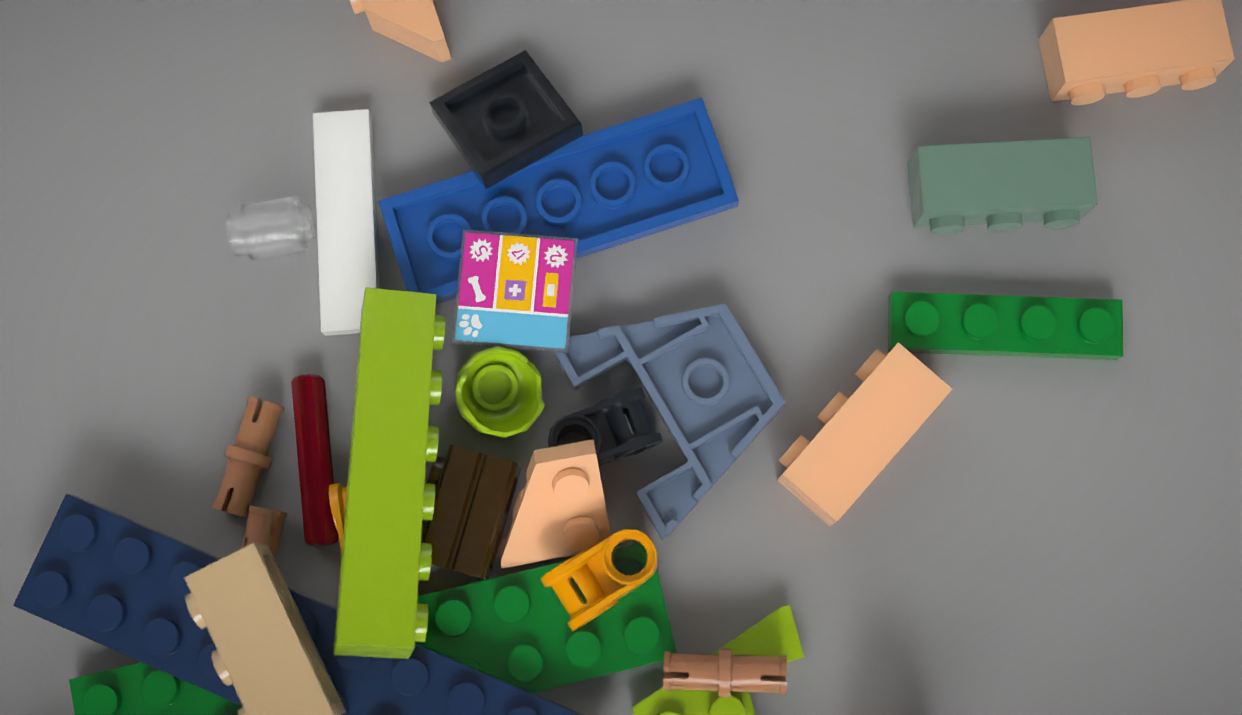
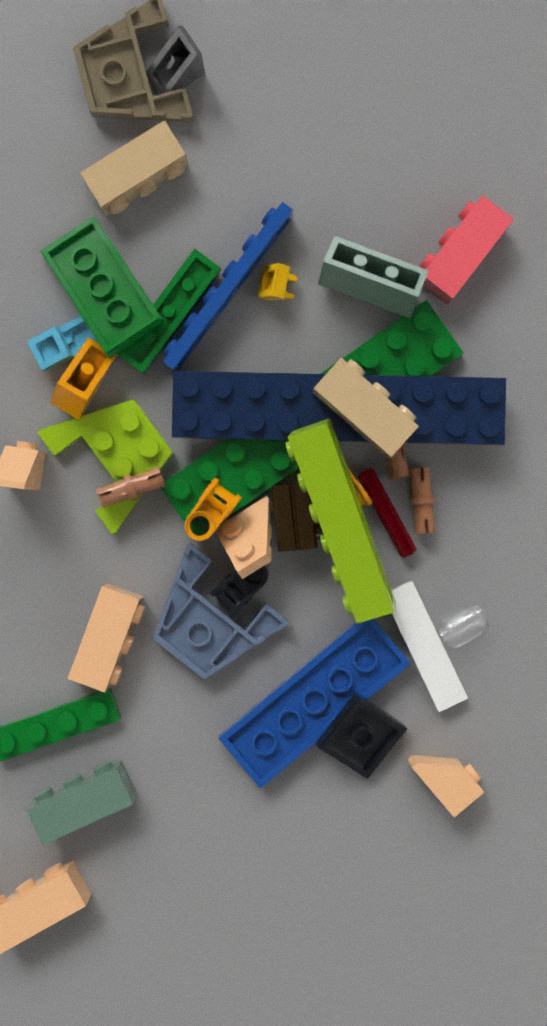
camera: 155 degrees right, 10 degrees up
piece [452,229,578,353] -> none
lime hair [454,346,545,437] -> none

